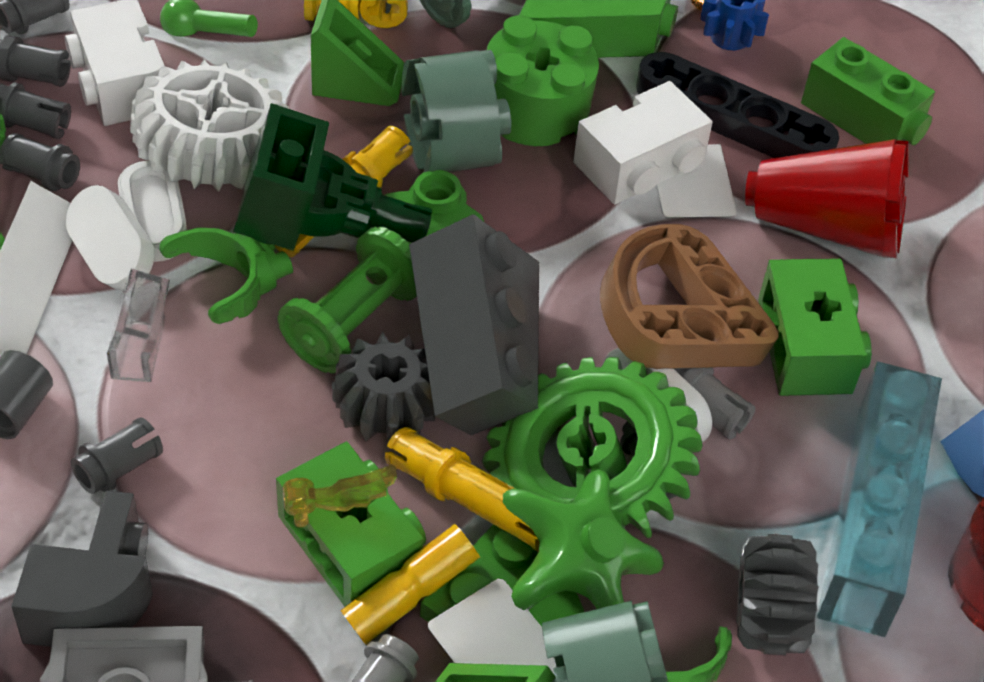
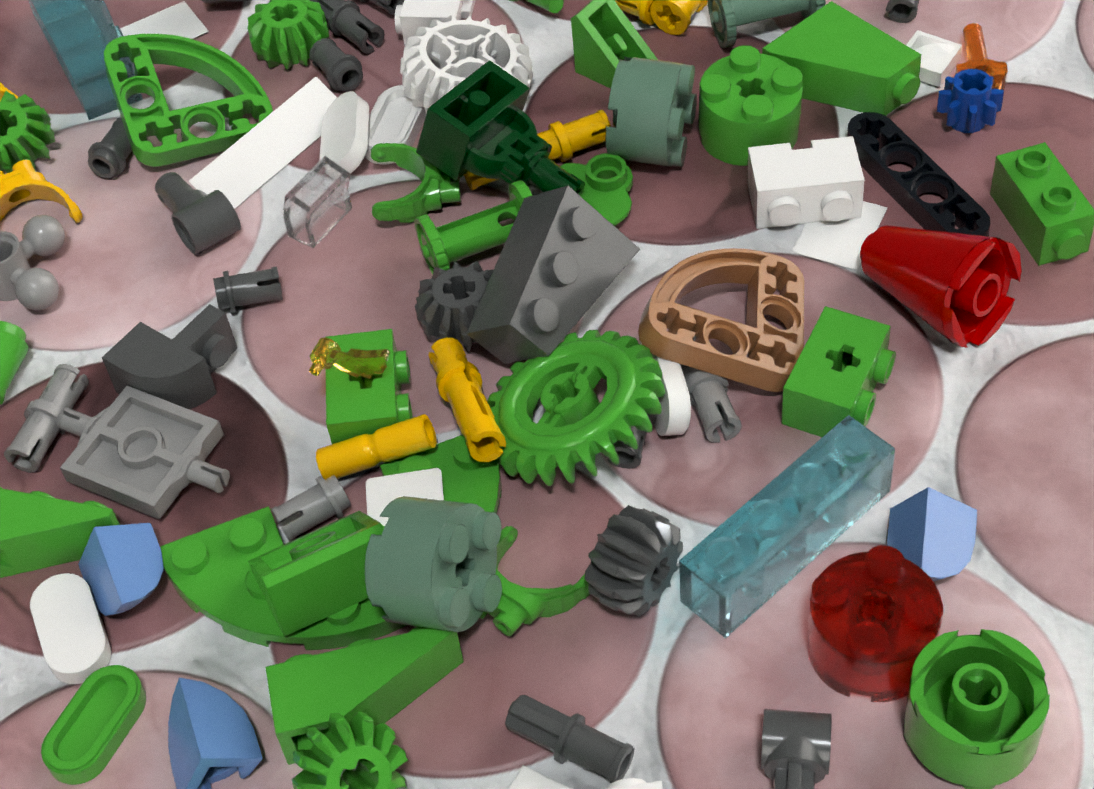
camera: 40 degrees right, 0 degrees up
bright green animal [503,470,664,610] -> none

